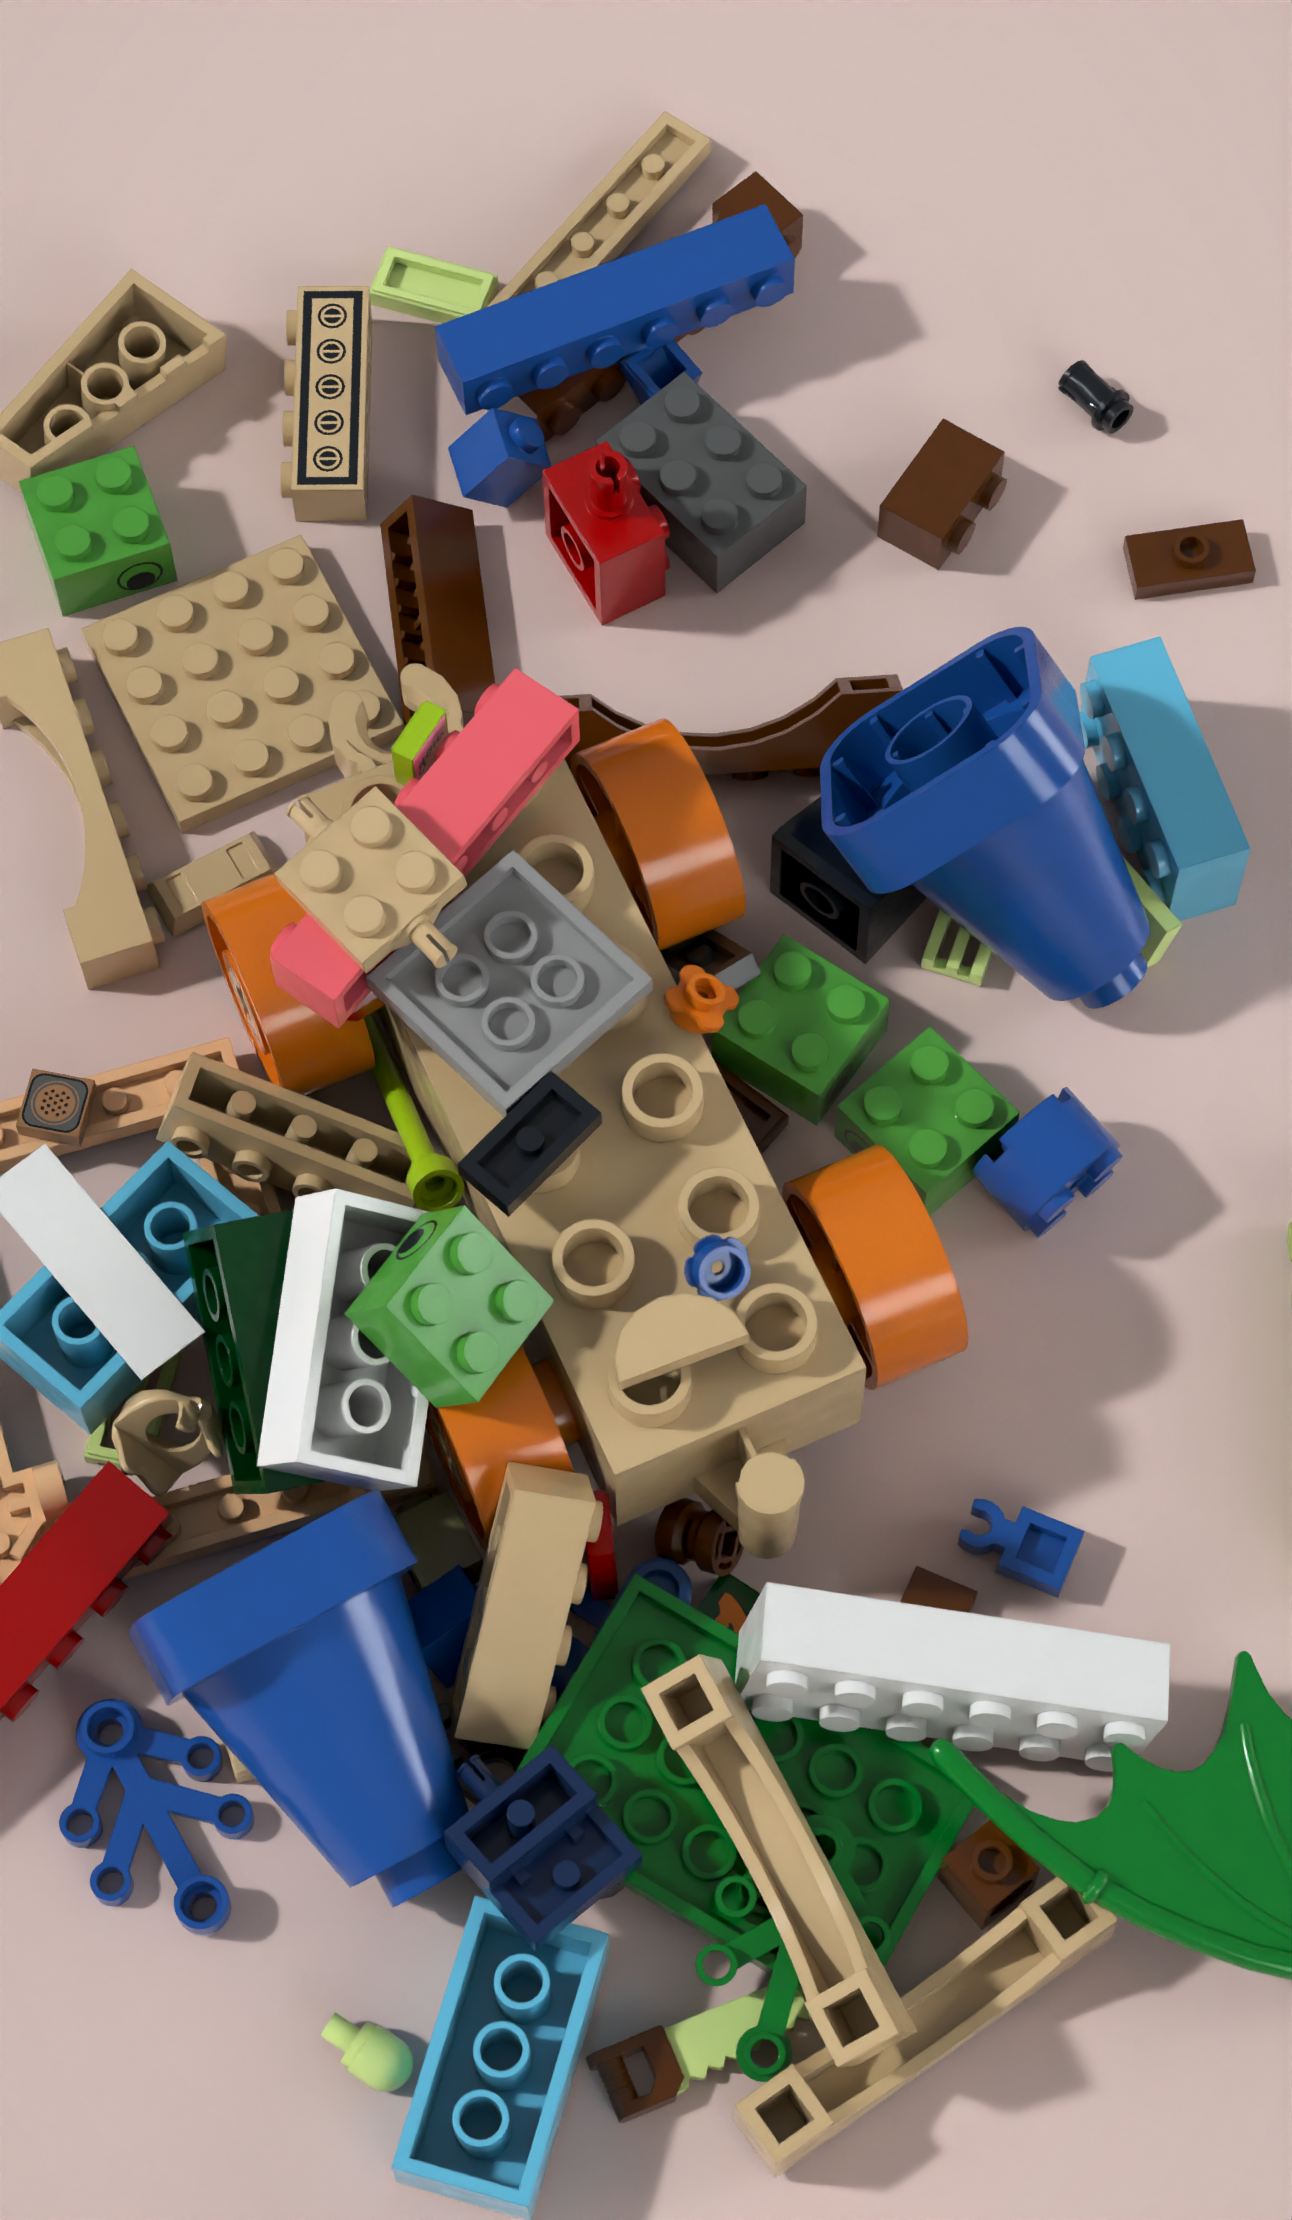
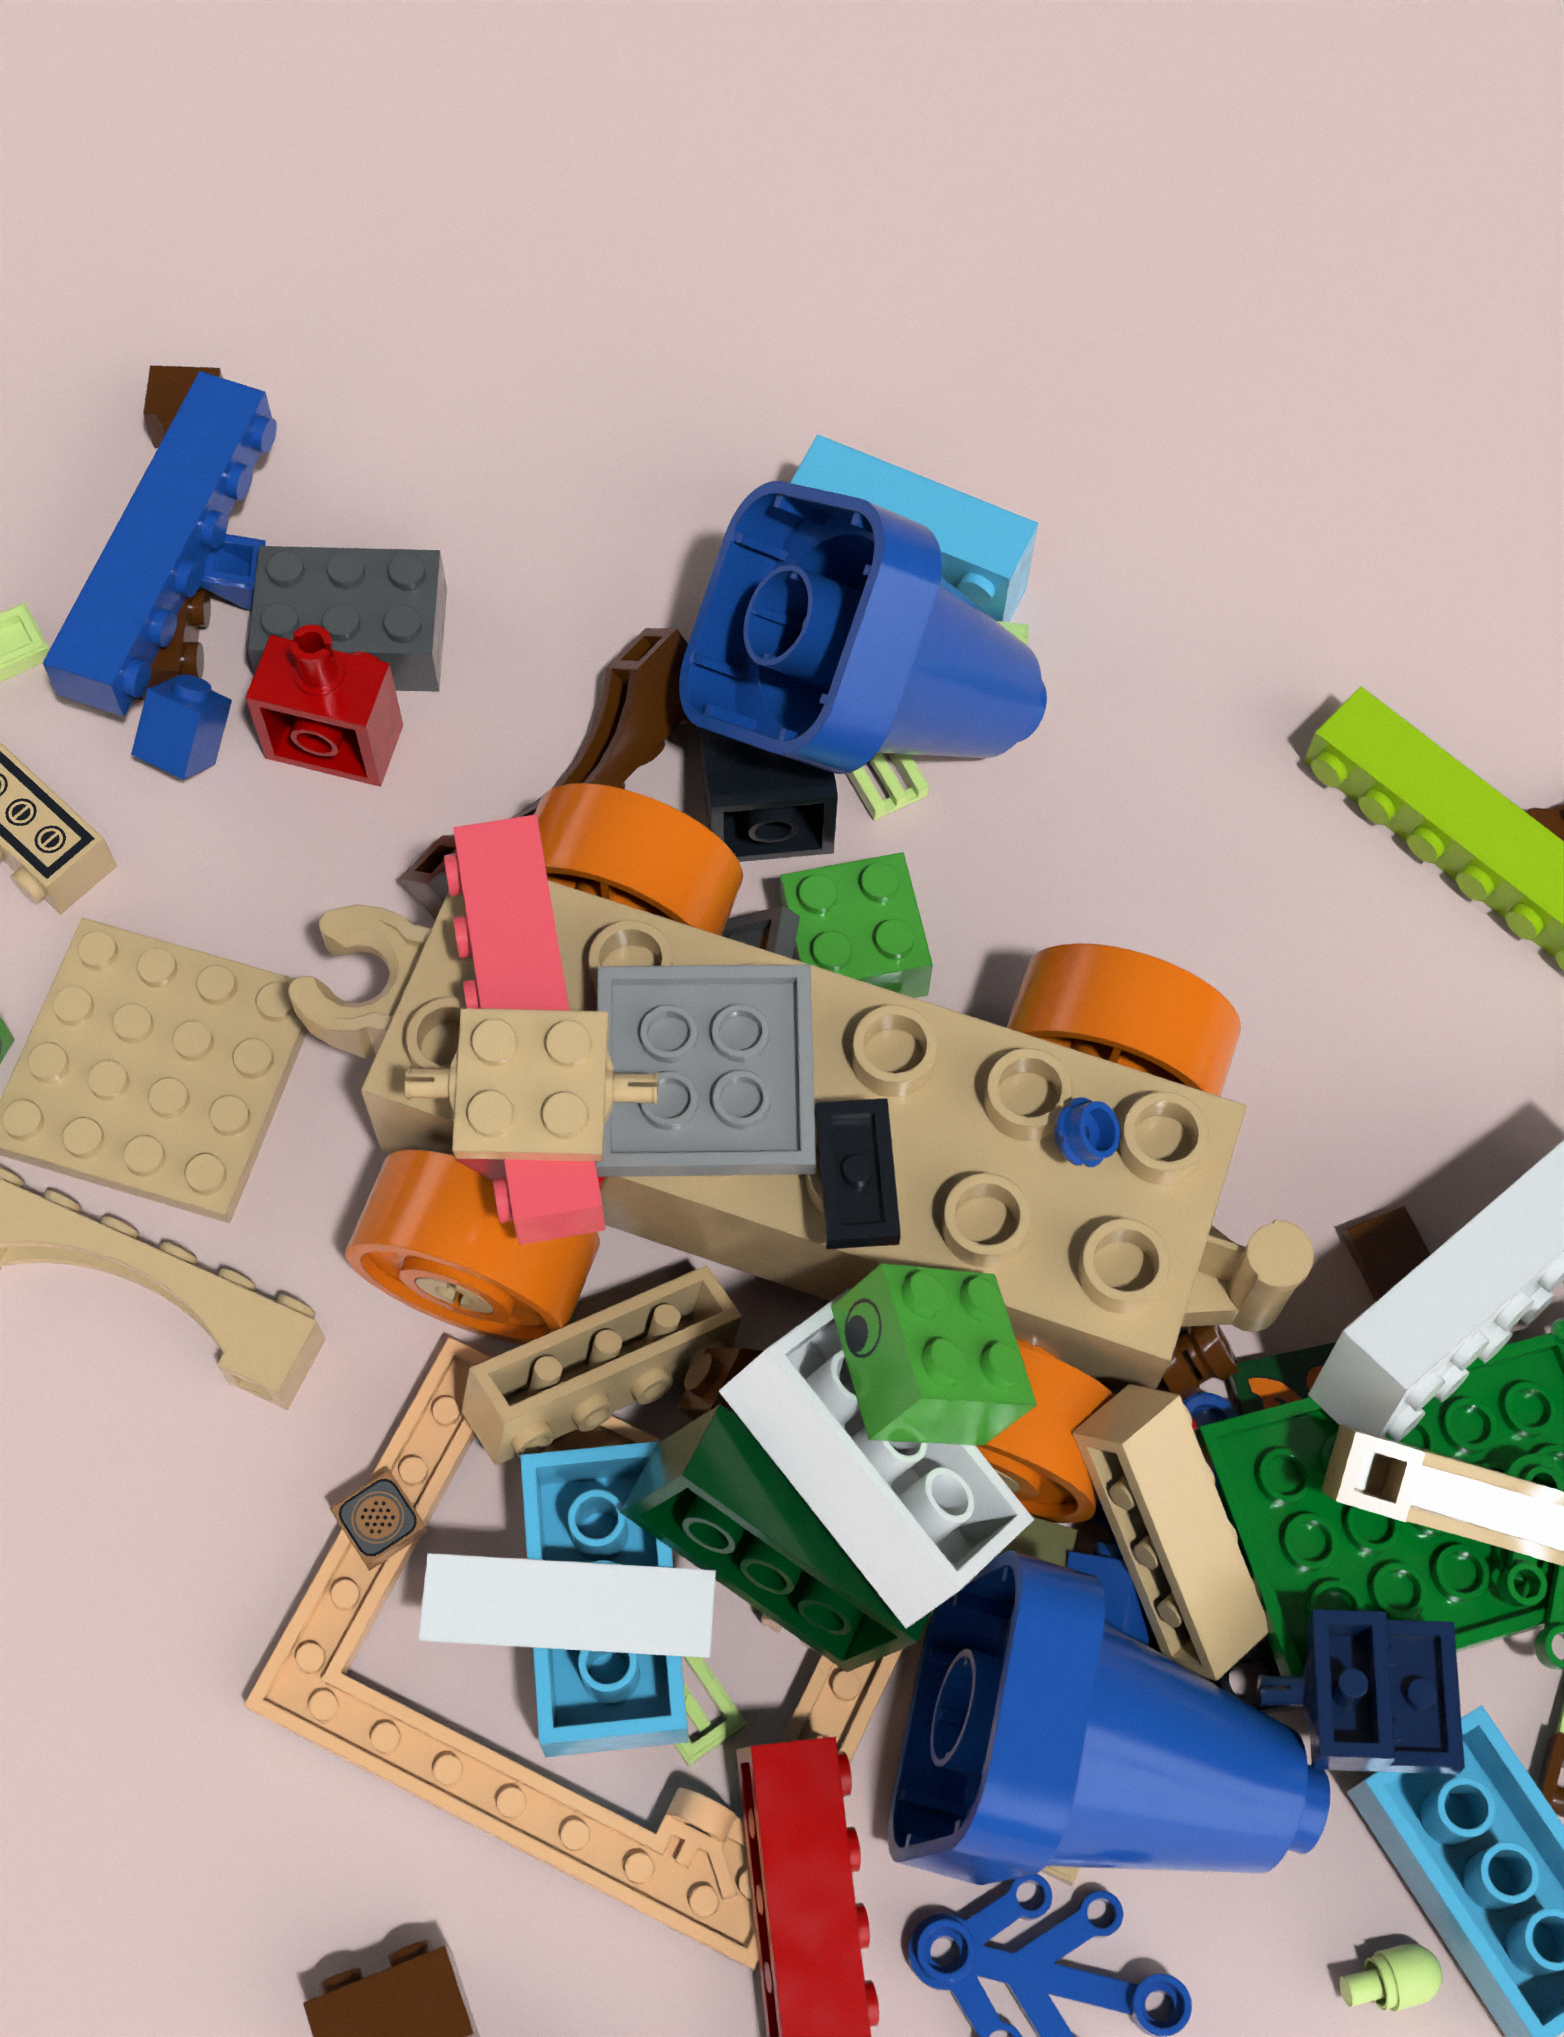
camera: 50 degrees left, 0 degrees up
tan piece [111,1389,224,1497] -> none
tan tile [145,831,278,937] -> none
lime piece [364,1013,464,1212] -> none
reddish brown brick [380,495,495,727] -> none
lime tile [391,700,449,786] -> none
tan plate [487,111,711,307] -> none
tan tile [615,1293,749,1390] -> none
orange plate [664,965,739,1034] -> none
bright green brick [834,1026,1020,1216] -> none
reddish brown brick [877,418,1007,570] -> none
blue plate [958,1499,1085,1598] -> none
blue brick [971,1087,1123,1238] -> none
black pin [1058,360,1134,434] -> none
reddish brown plate [1123,519,1256,600] -> none

